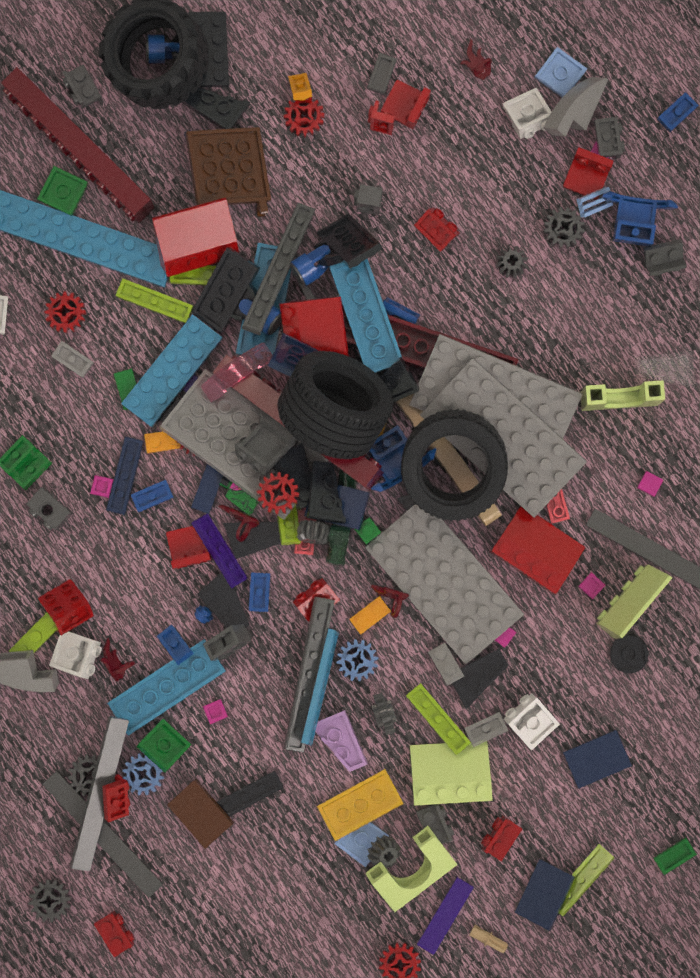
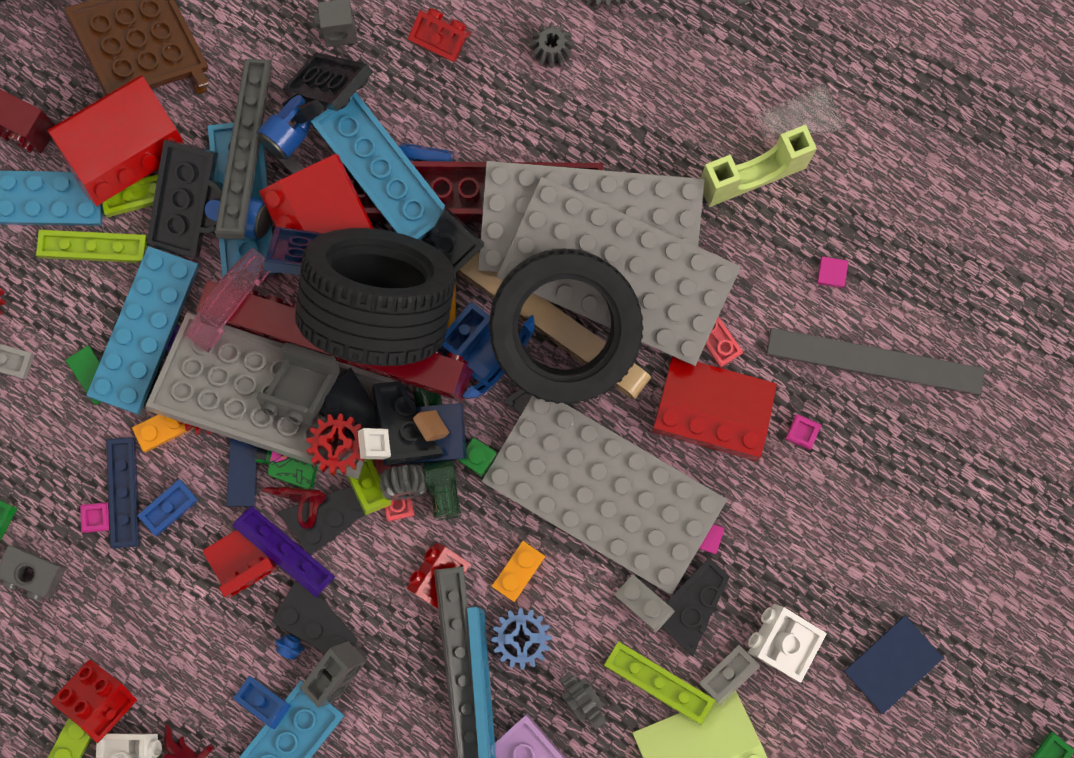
camera: 20 degrees left, 5 degrees down
blue plate [249,572,271,612] -> none
dark red piece [371,585,409,618] -> none
yellowish green slope [596,564,672,639] -> none
black tile [610,635,649,674] -> none
none -> white plate [358,428,391,459]
none -> medium nougat tile [413,410,450,441]

